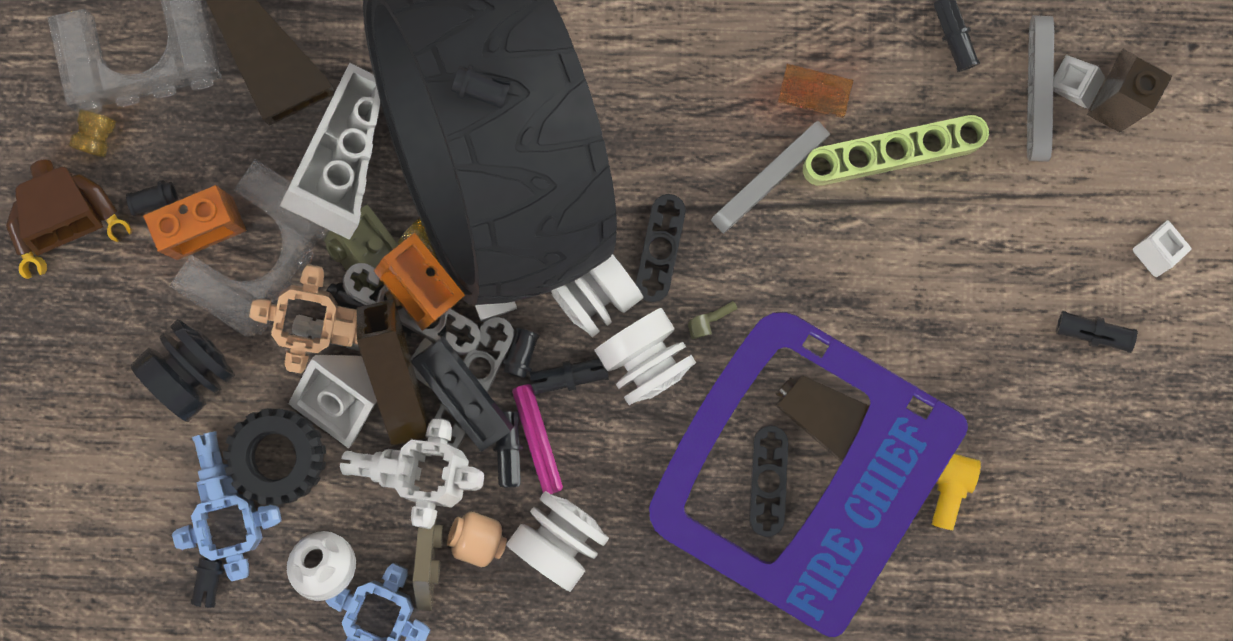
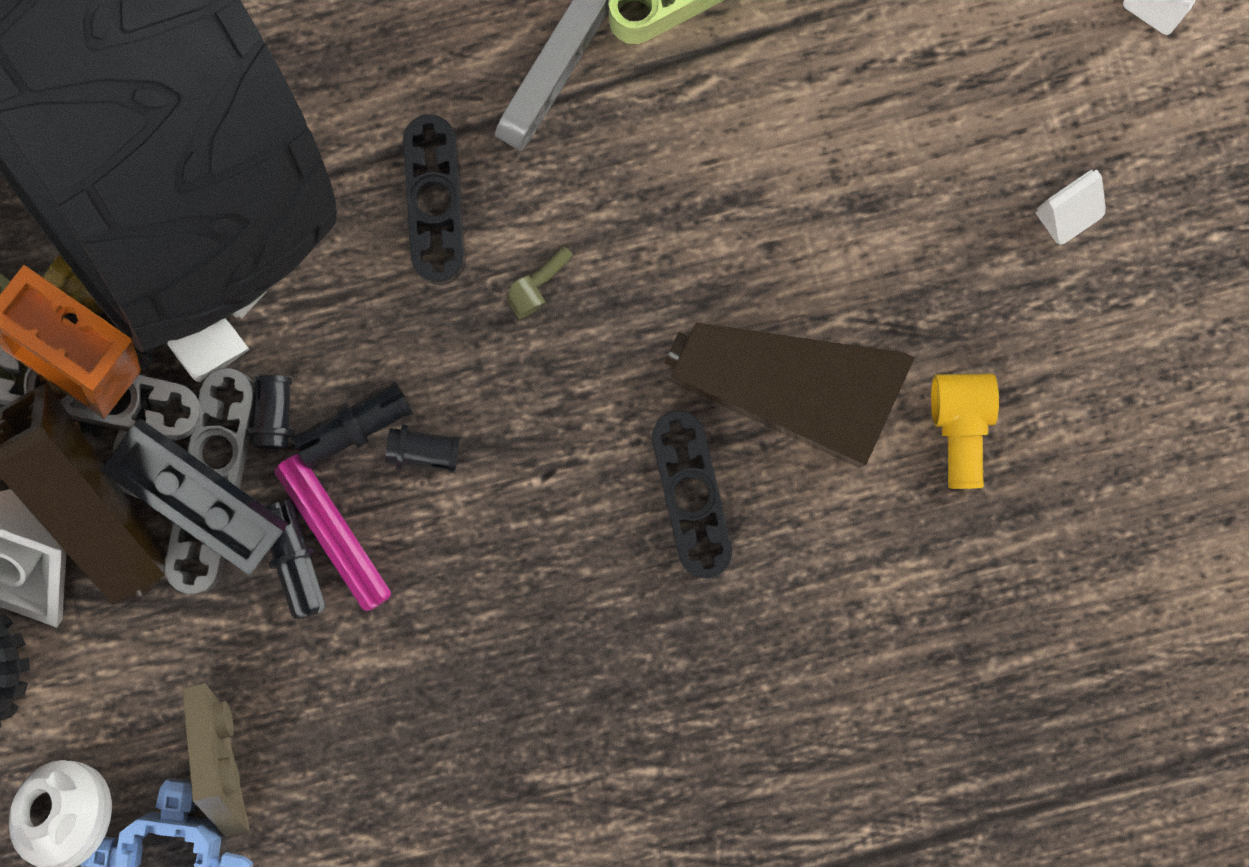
camera: 20 degrees left, 0 degrees up
white piece [340,419,484,529] -> none
light nougat head [447,512,507,567] -> none
white wheel [506,491,609,592] -> none
white wheel [551,254,644,338] -> none
white wheel [594,308,696,405] -> none
dark purple door [649,312,968,637] -> none
black pin [1056,310,1138,353] -> none
none -> black pin [385,424,460,474]
none -> white slope [1036,169,1106,245]

